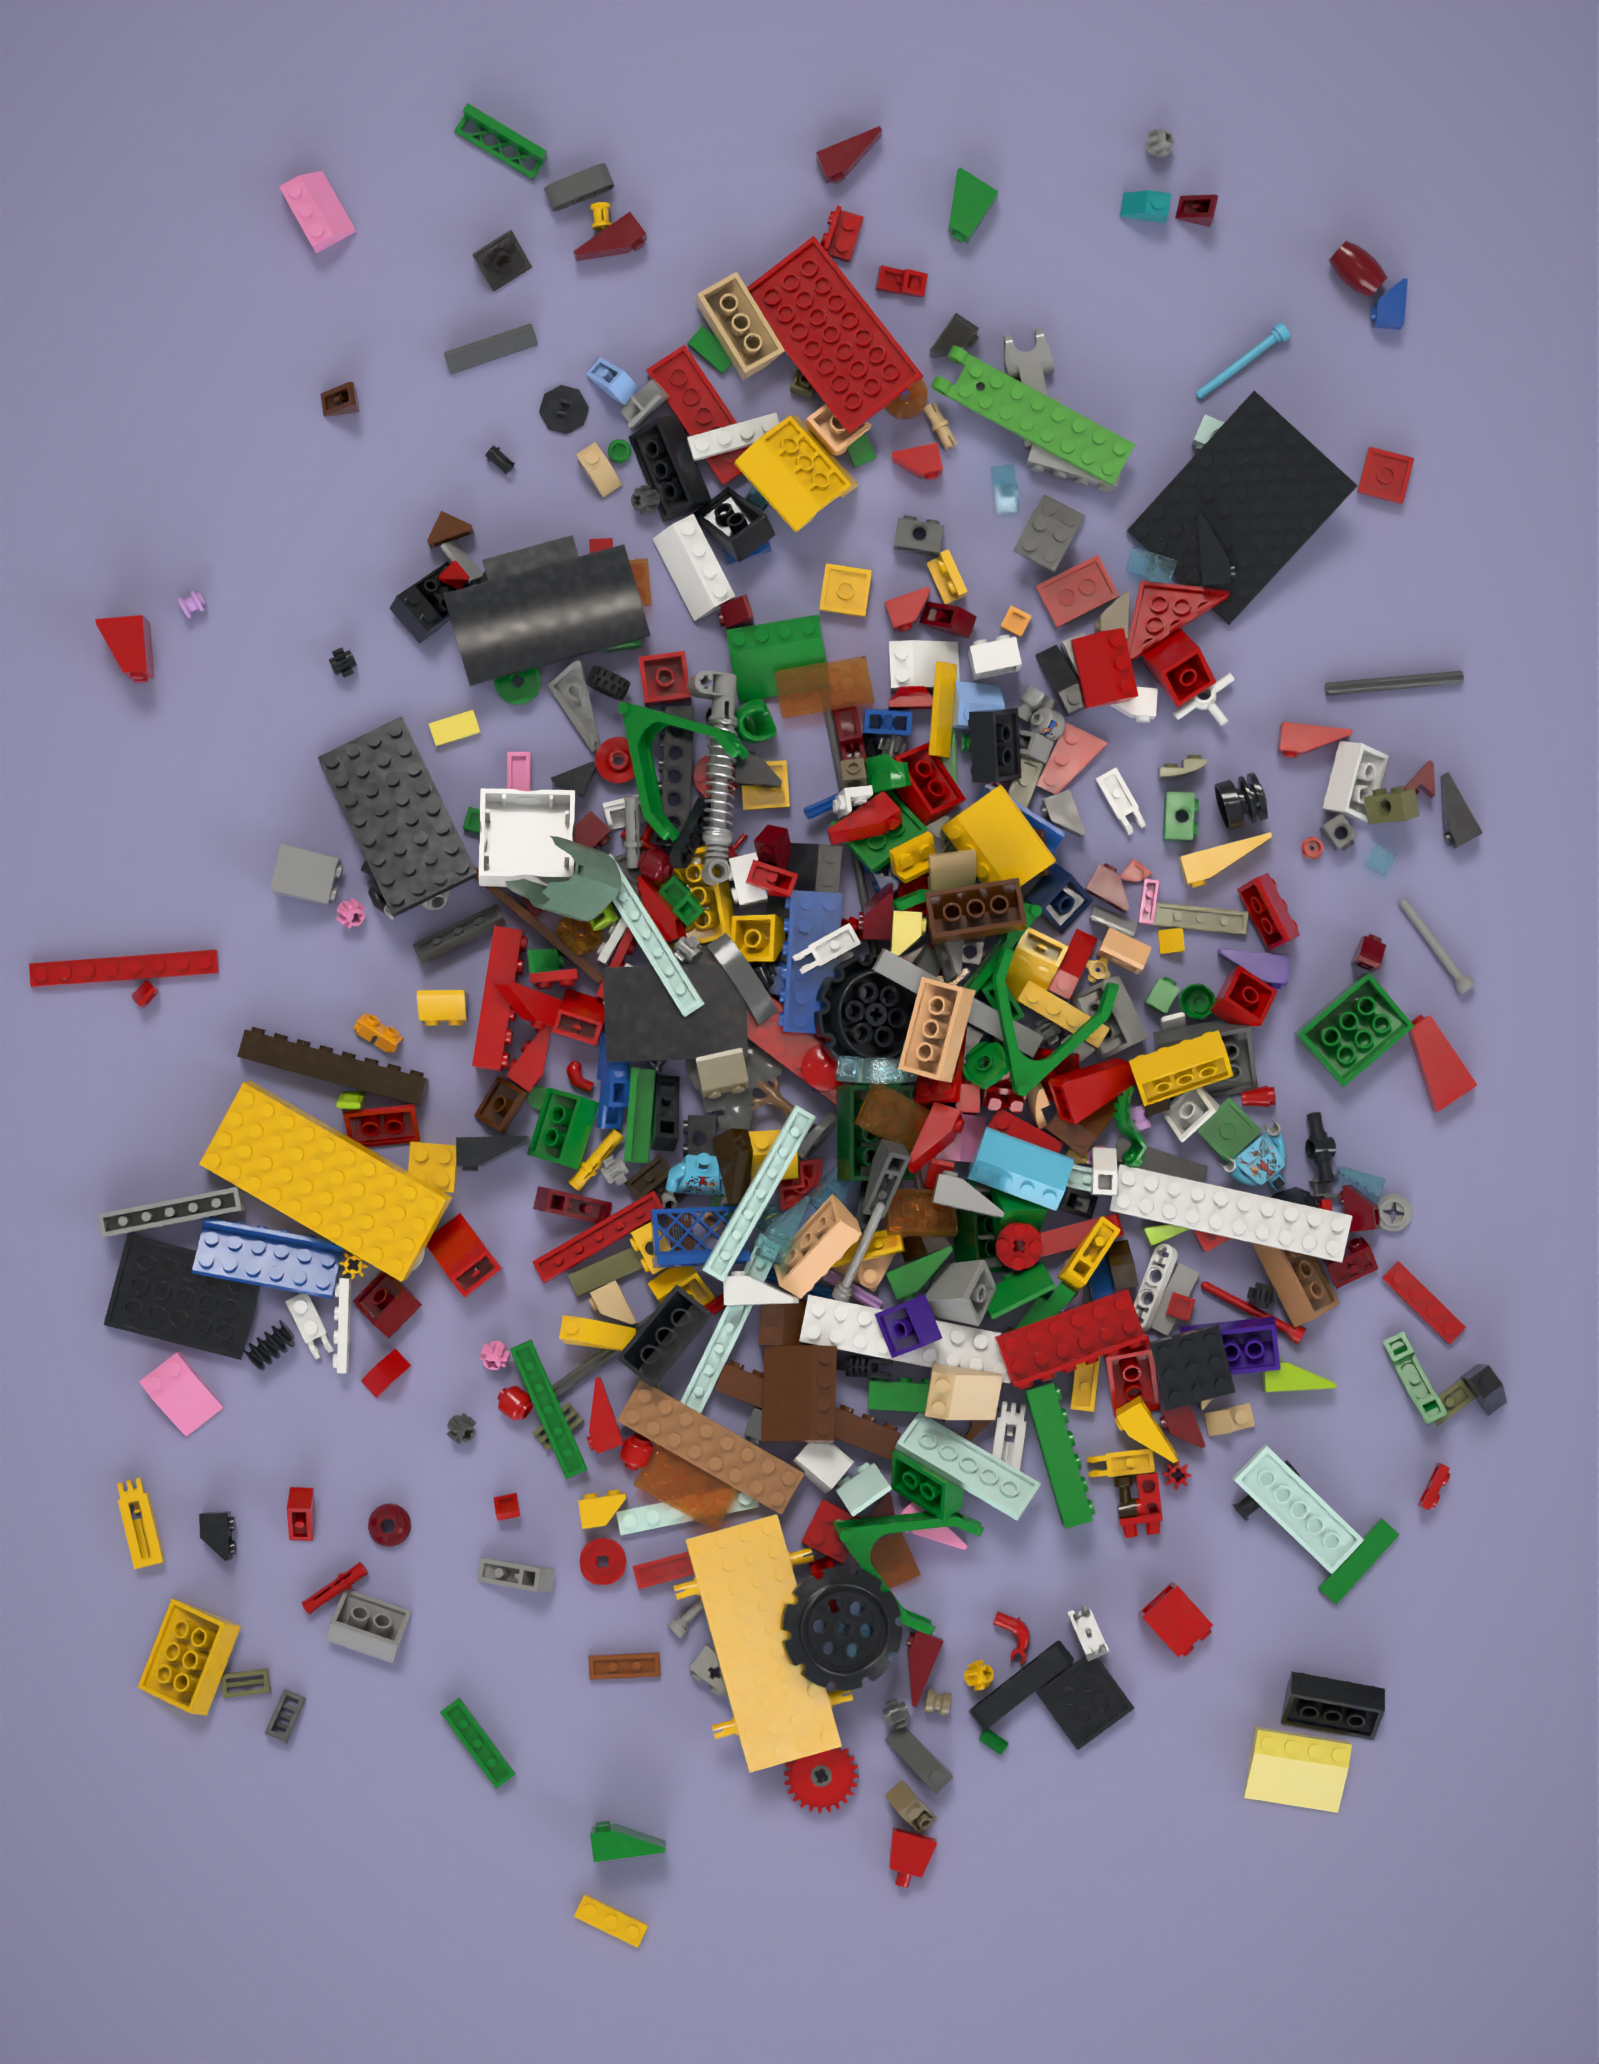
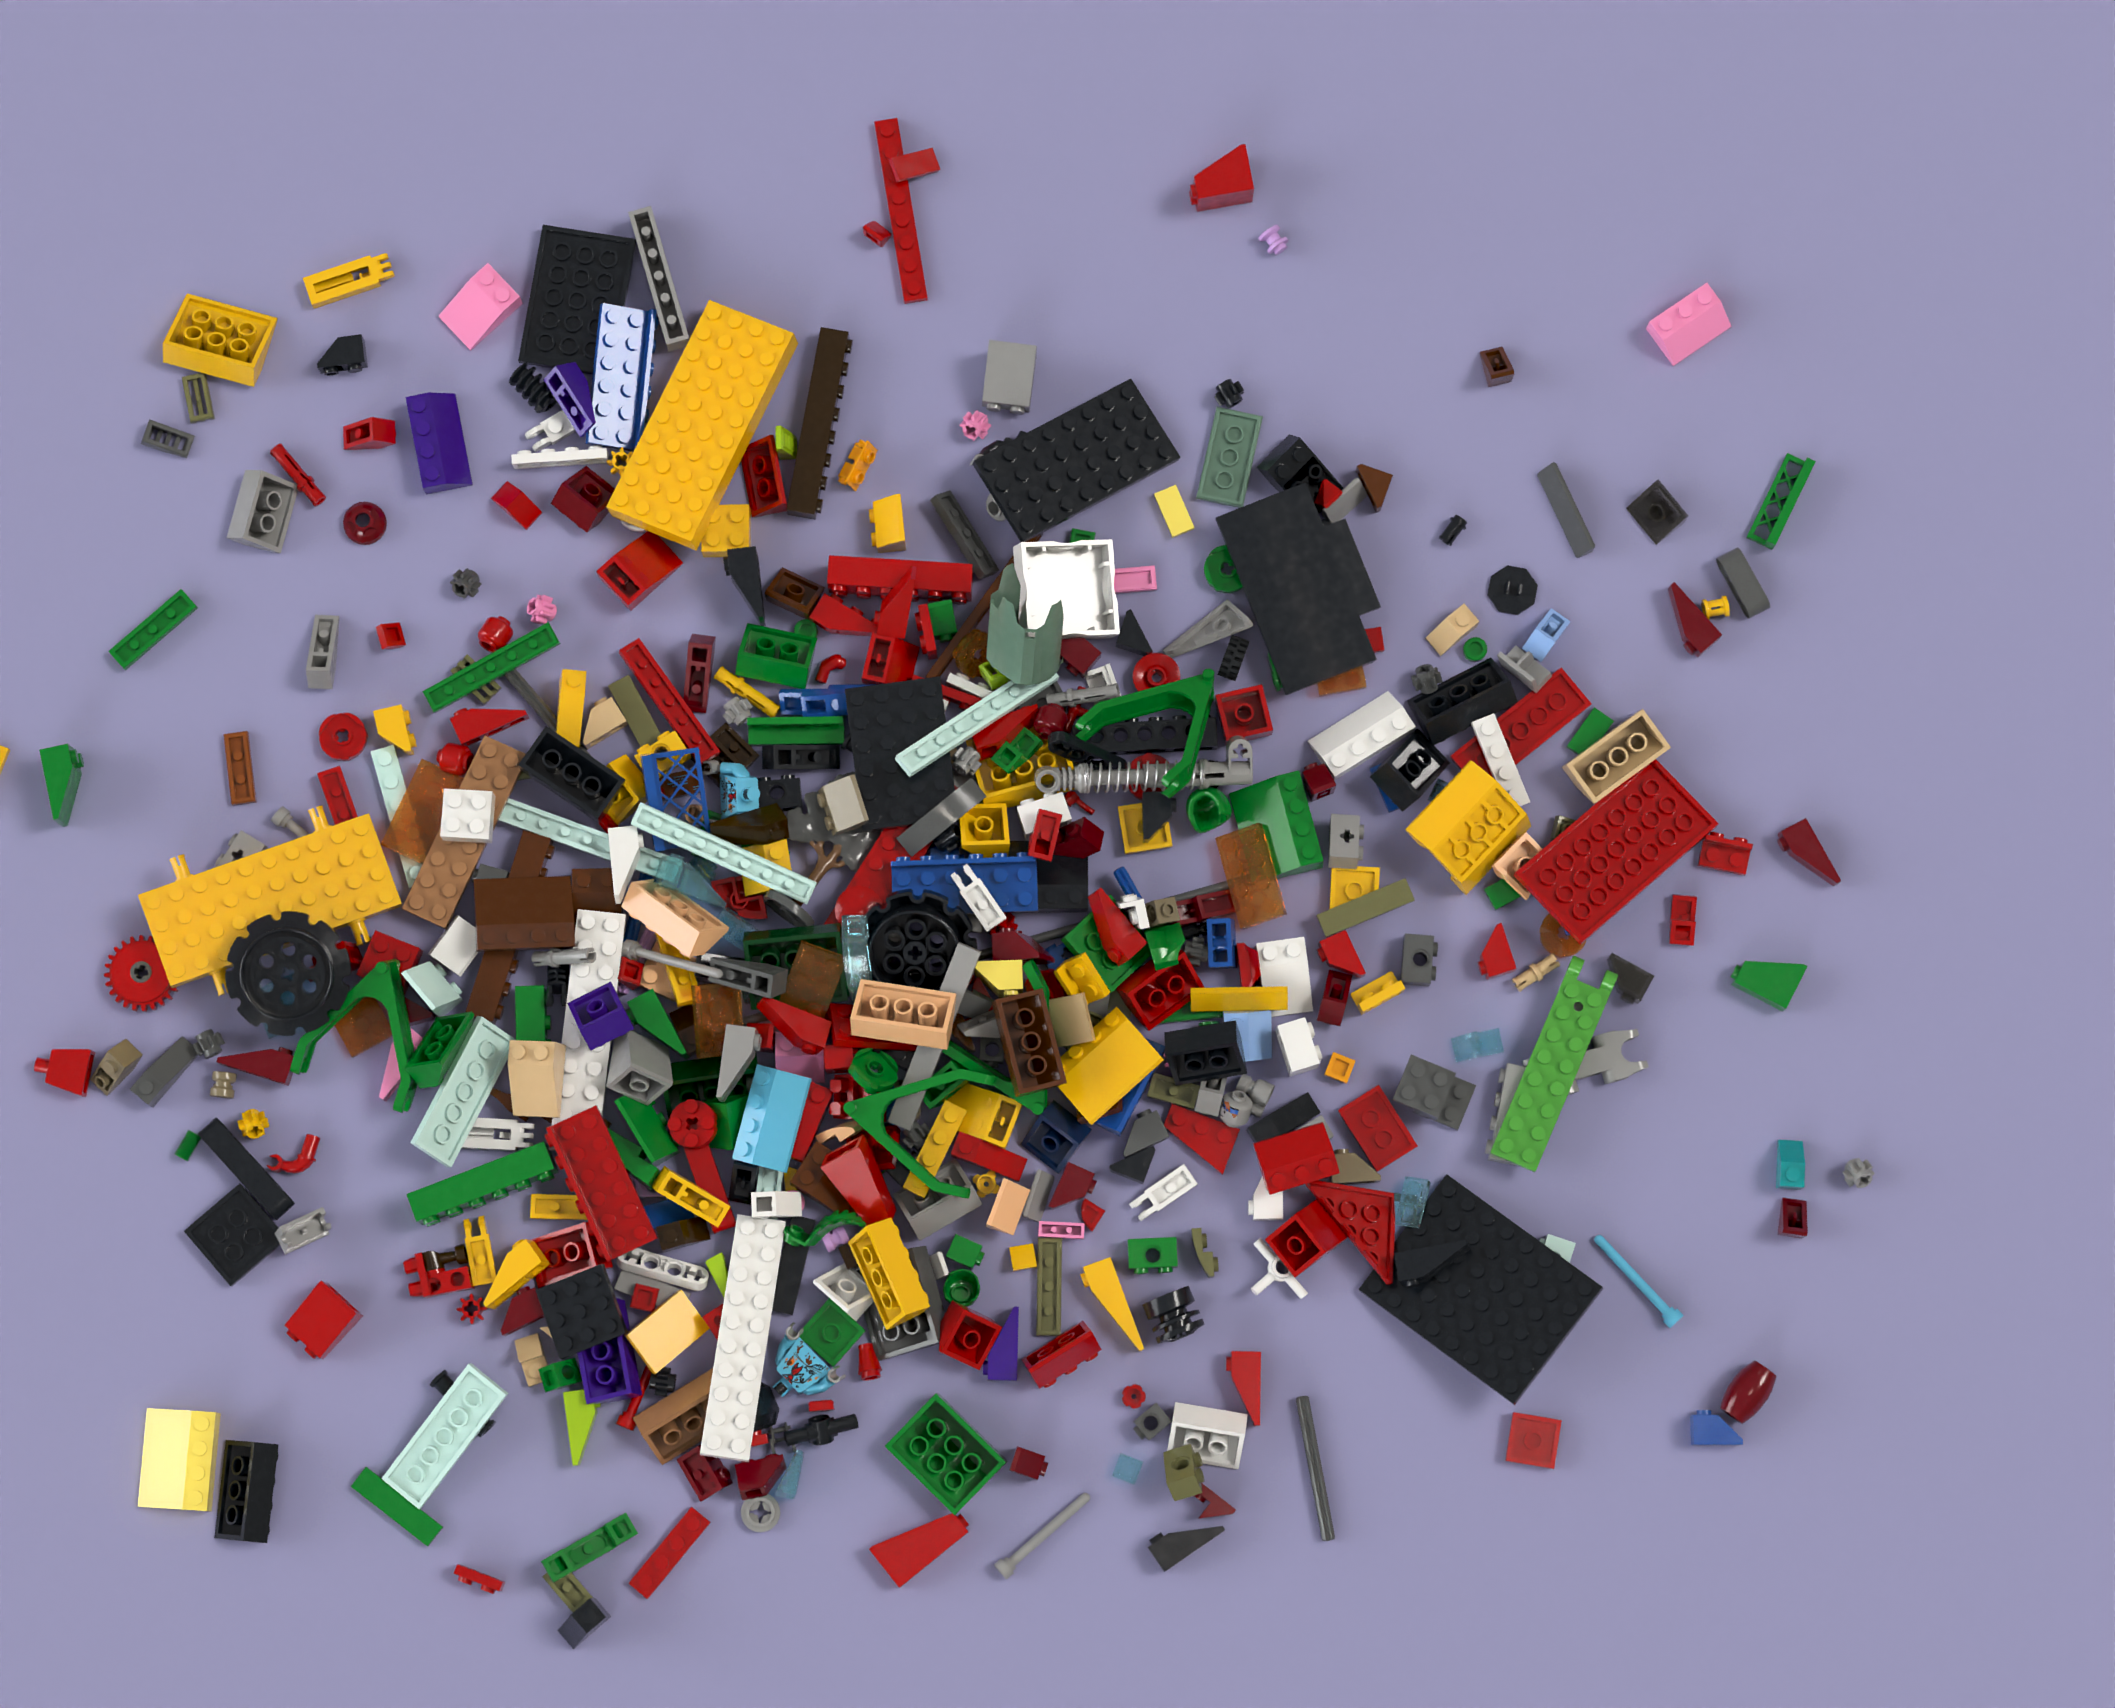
camera: 90 degrees right, 5 degrees down
none -> dark purple slope [406,392,473,495]
none -> white brick [440,789,496,843]
none -> light grey pin [531,948,596,967]
none -> green brick [538,1358,582,1393]
none -> dark purple slope [543,362,596,437]
none -> red slope [617,957,644,990]
none -> yellow tile [624,1290,710,1374]
none -> red tile [809,1400,835,1412]
none -> red tile [889,148,940,182]
none -> black slope [1109,1146,1156,1184]
none -> sand green tile [1196,407,1263,508]
none -> olive tile [1316,878,1415,938]
none -> light grey brick [1328,814,1364,869]

